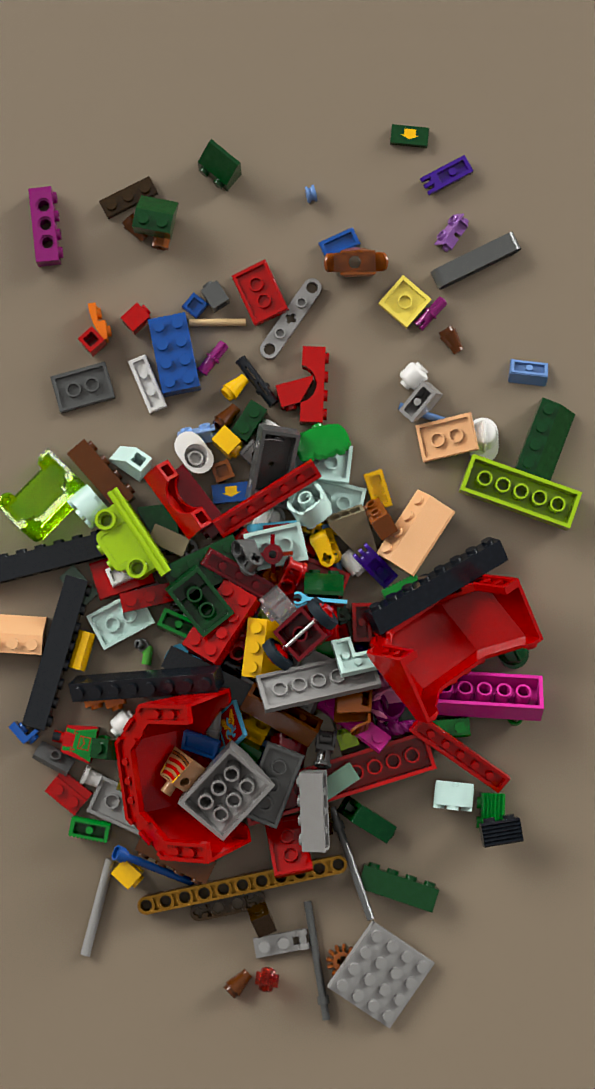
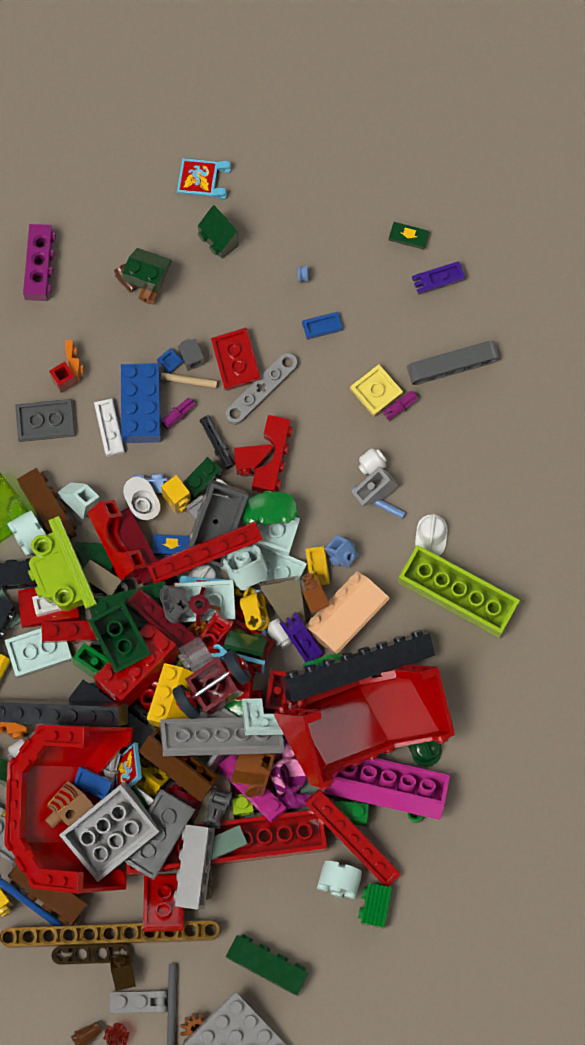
camera: 10 degrees right, 10 degrees down
dark brown plate [99,176,158,219] -> none
red brick [120,303,151,335] -> none
arm [134,638,153,665] -> none
dark orange plate [211,459,235,484] -> none
reddish brown cone [213,404,240,430] -> none
yellow cone [221,374,249,401] -> none
dark orange piece [324,247,388,277] -> none
dark grey bar [330,806,374,921] -> none
dark green plate [337,608,351,625] -> none
dark green slope [337,796,397,844] -> none
light nougat tile [415,412,479,463] -> none
medium lavender hinge [434,213,469,252] -> none
reddish brown cone [439,325,464,355] -> none
black brick [479,814,524,848] -> none
medium blue slope [508,359,548,386] -> none
dark green slope [514,398,575,481] -> none
none -> flag [177,158,231,200]
none -> medium blue brick [324,535,359,569]

